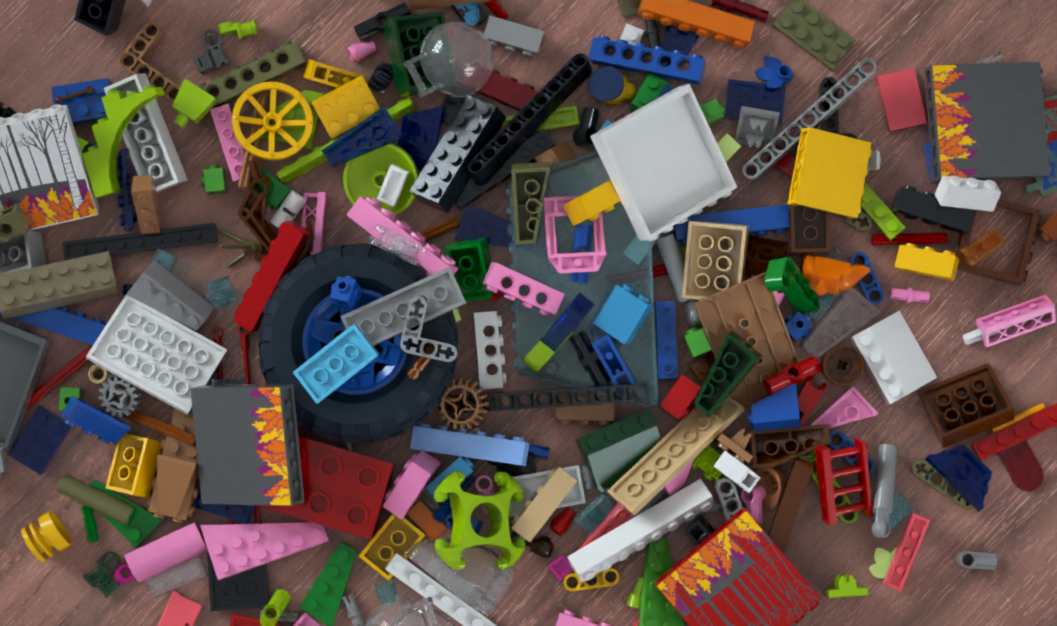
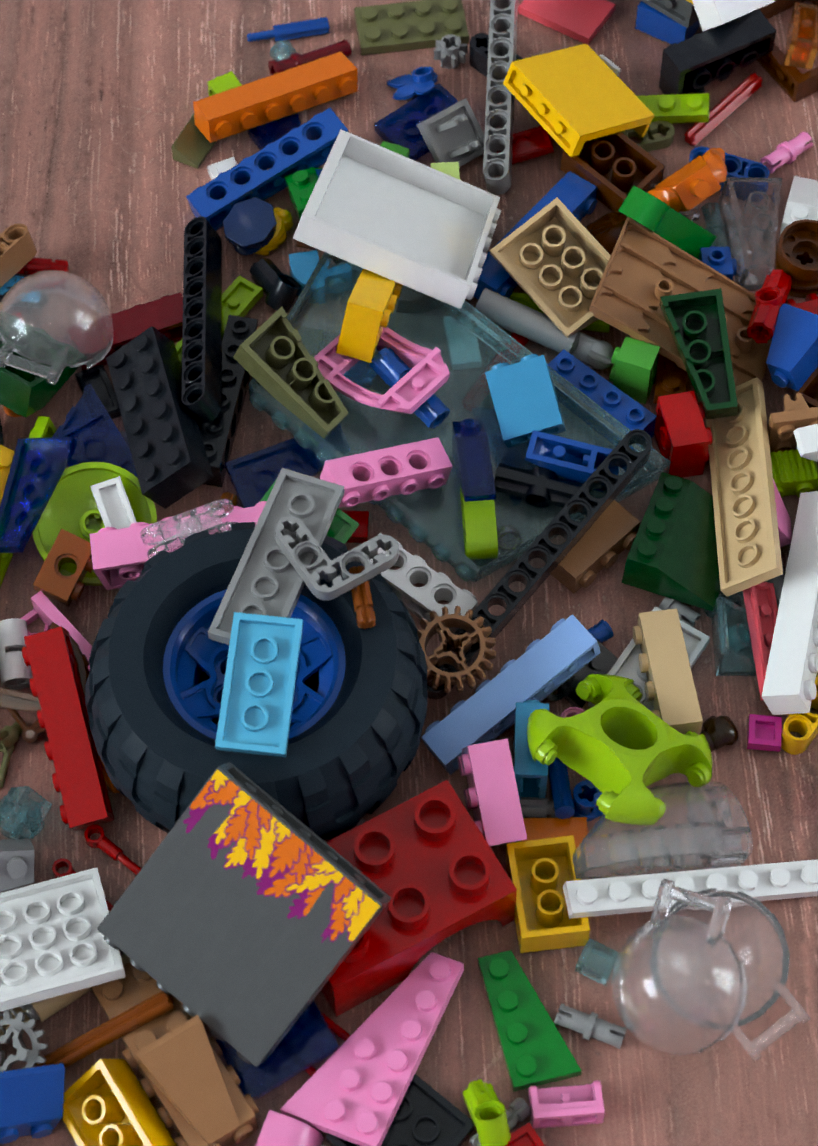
camera: 50 degrees left, 25 degrees down
blue brick [330,276,361,310] -> none
light grey brick [483,15,544,58] -> none
red cone [549,507,576,536] -> none
pearl dark grey pin [644,19,661,49] -> none
yellow brick [894,243,959,282] -> none
none -> dark orange brick [33,529,94,607]
none -> light grey gear [434,34,467,69]

